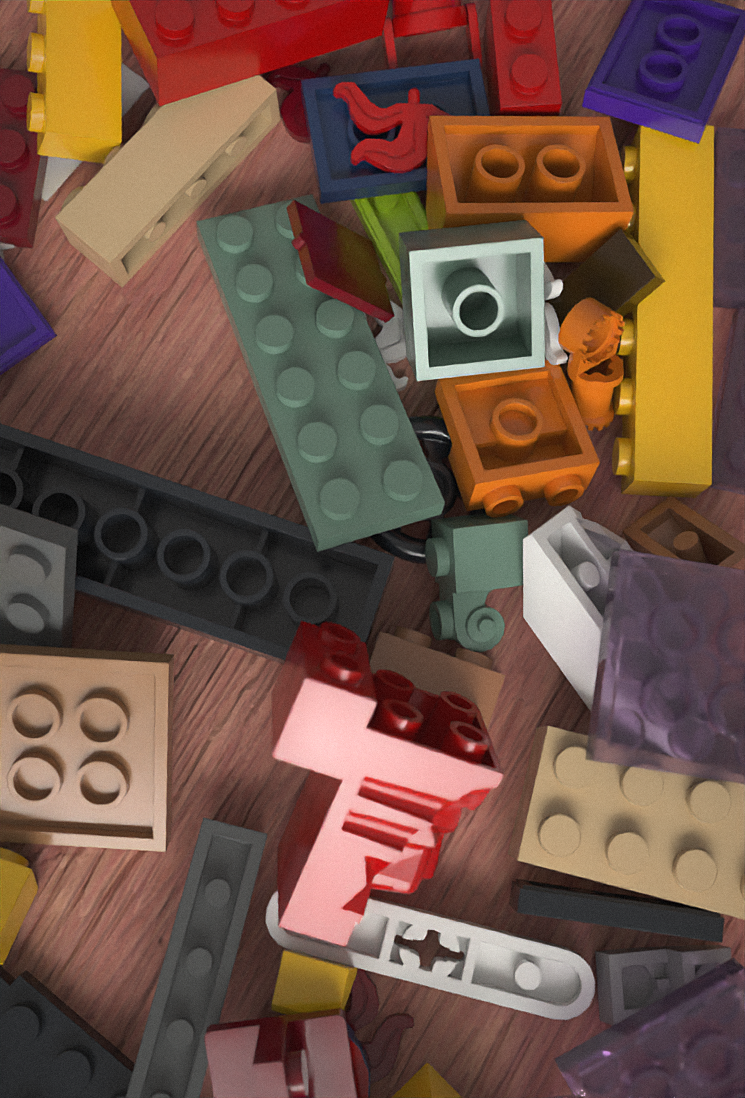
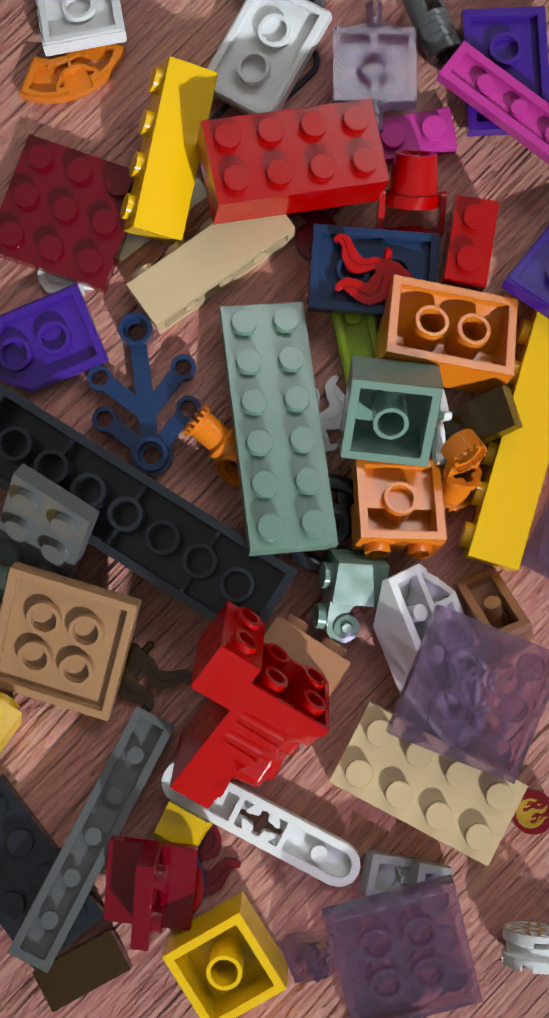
camera: 15 degrees right, 5 degrees up
dark red piece [286,200,395,323] -> none
black tile [509,879,724,943] -> none
none -> dark blue plant [87,312,201,477]
none -> dark brown piece [118,641,192,712]
none -> orange connector [182,404,240,487]

